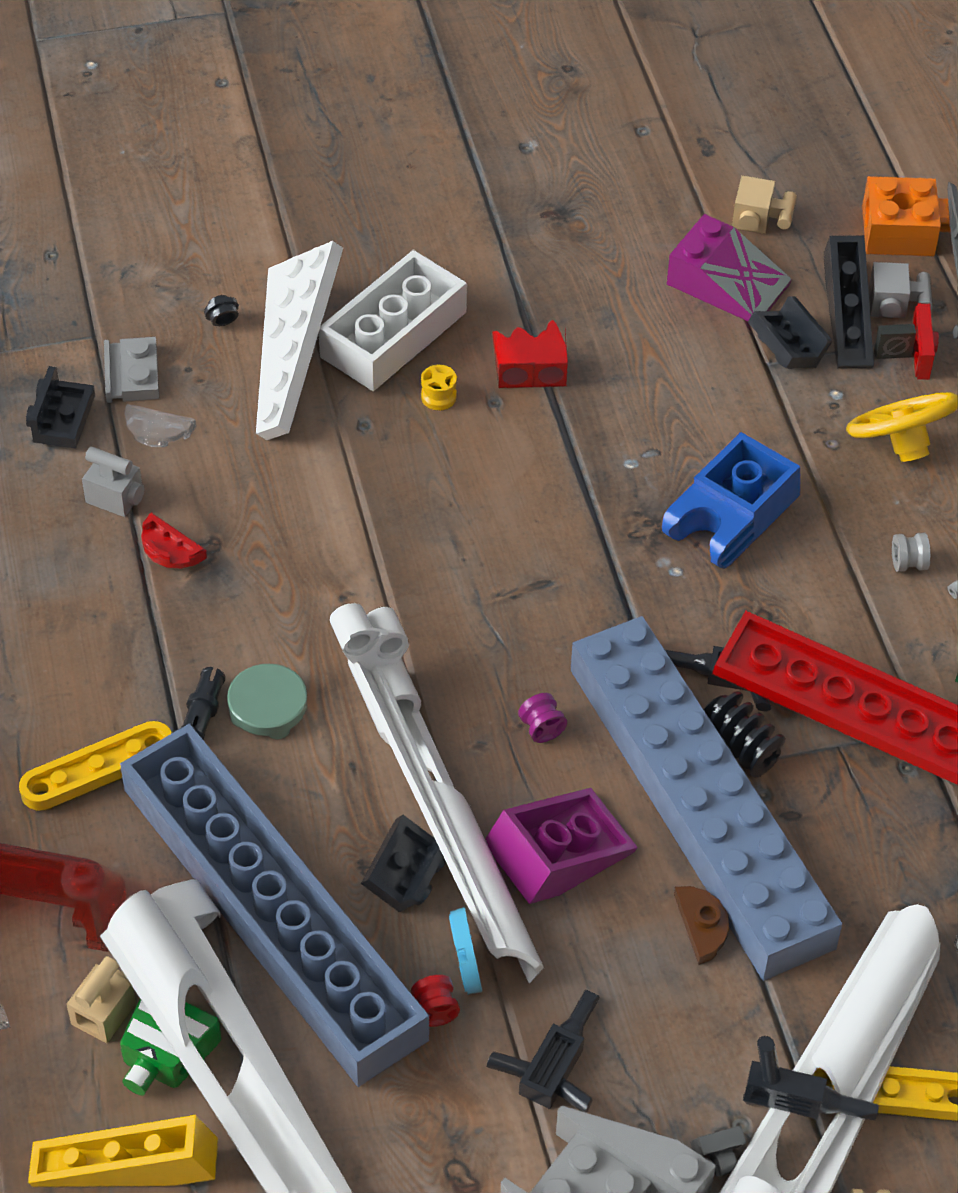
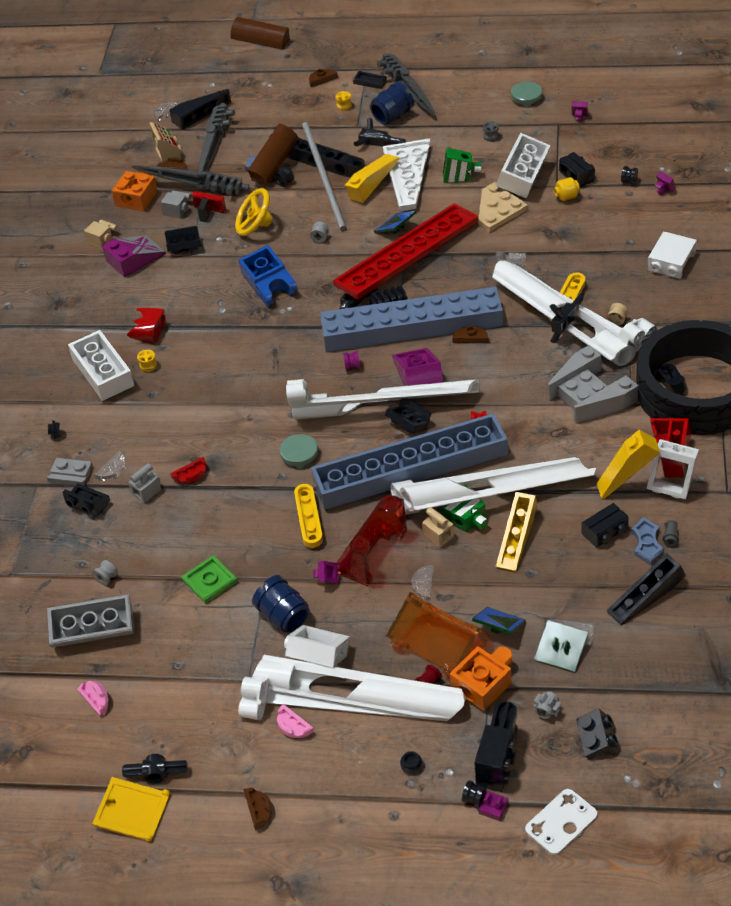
camera: 65 degrees left, 5 degrees down
black pin [181,667,226,740] -> none
white wing [256,241,343,440] -> none
medium azure tile [449,907,483,994] -> none
black piece [486,989,600,1113] -> none
dark grey tile [690,1125,746,1177] -> none
black slope [823,235,874,369] -> none

